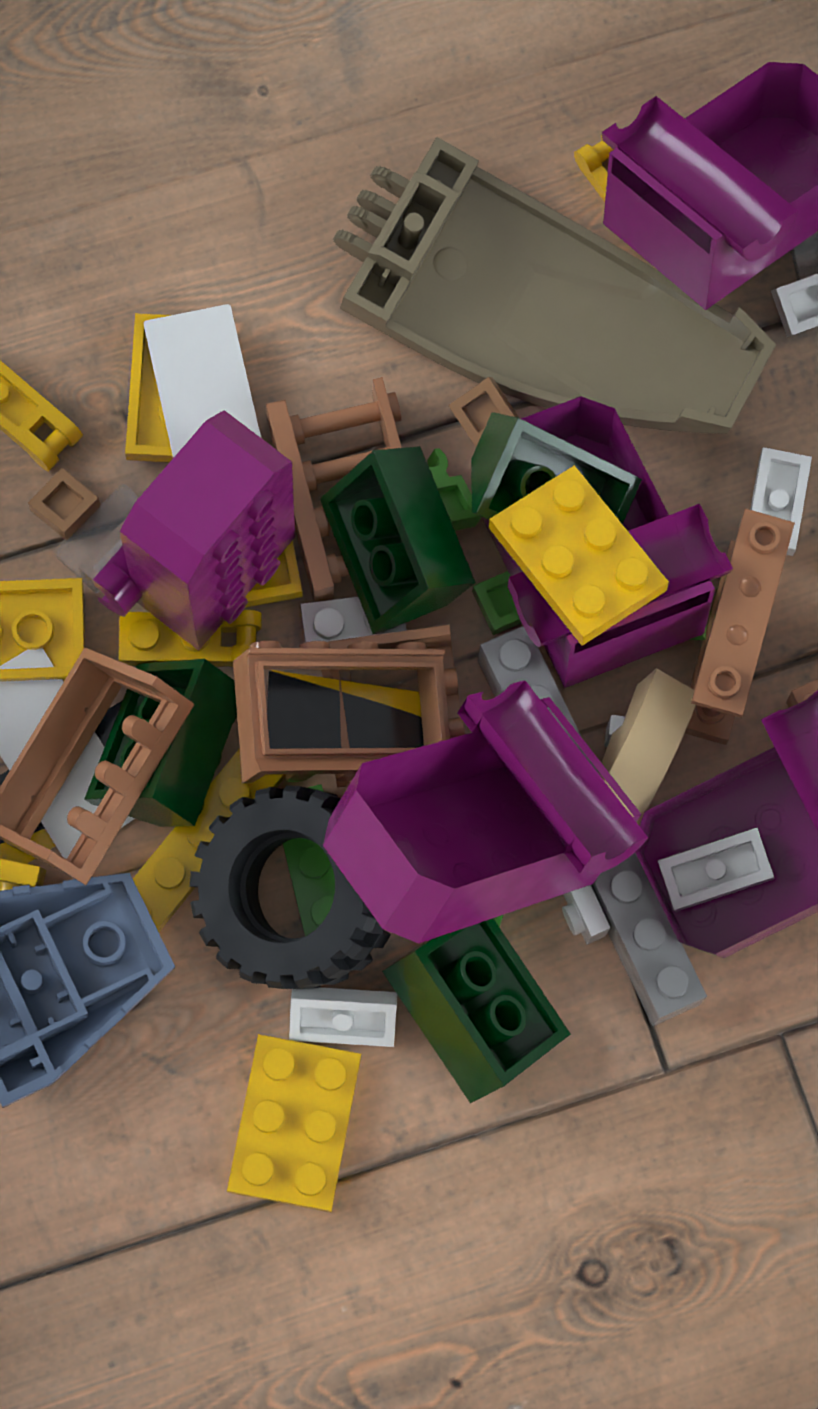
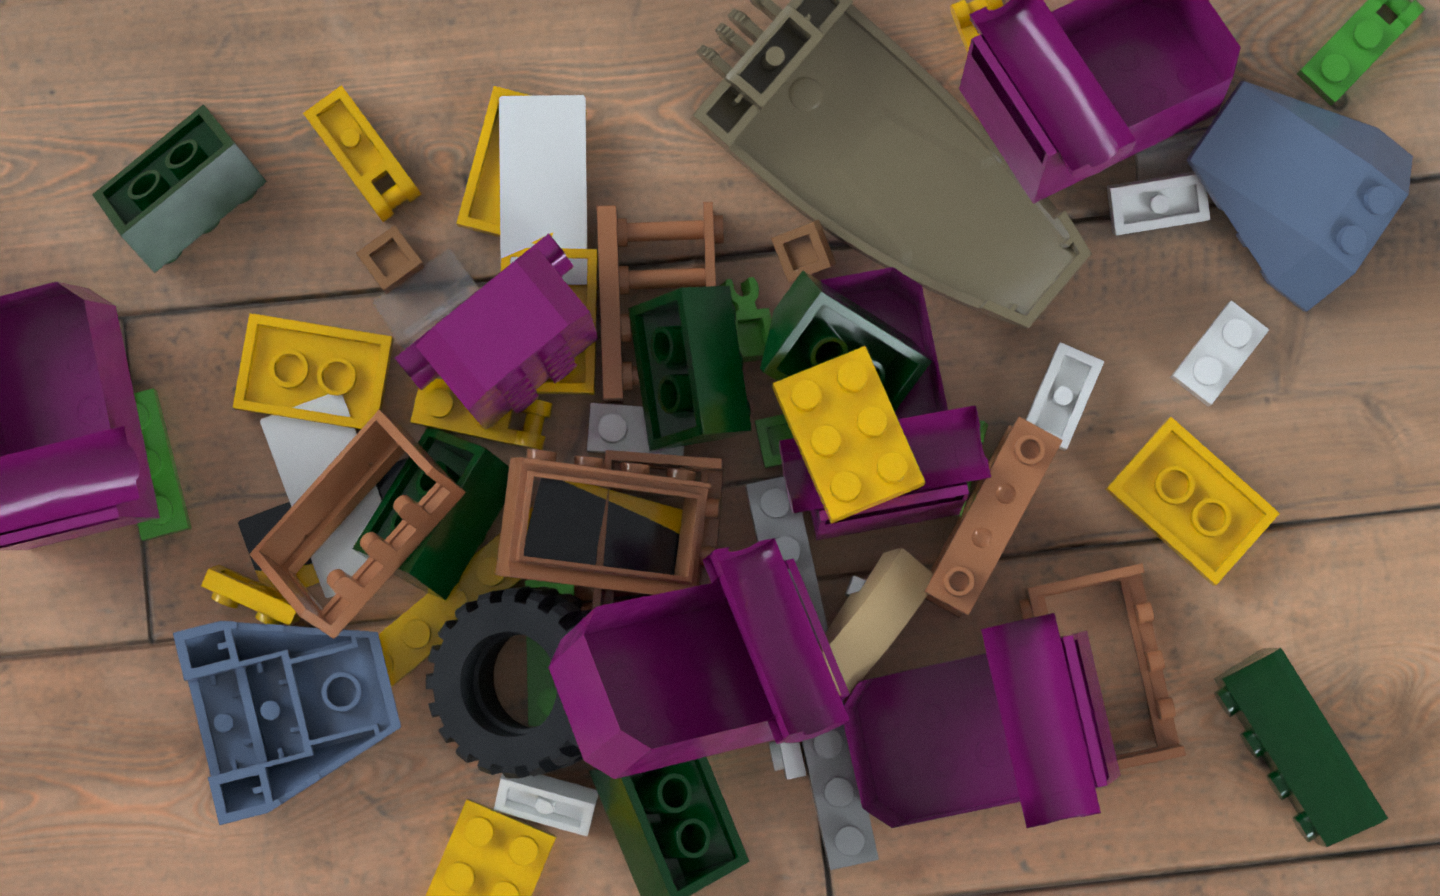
camera: 15 degrees right, 10 degrees up
white plate [658,828,775,912] -> none

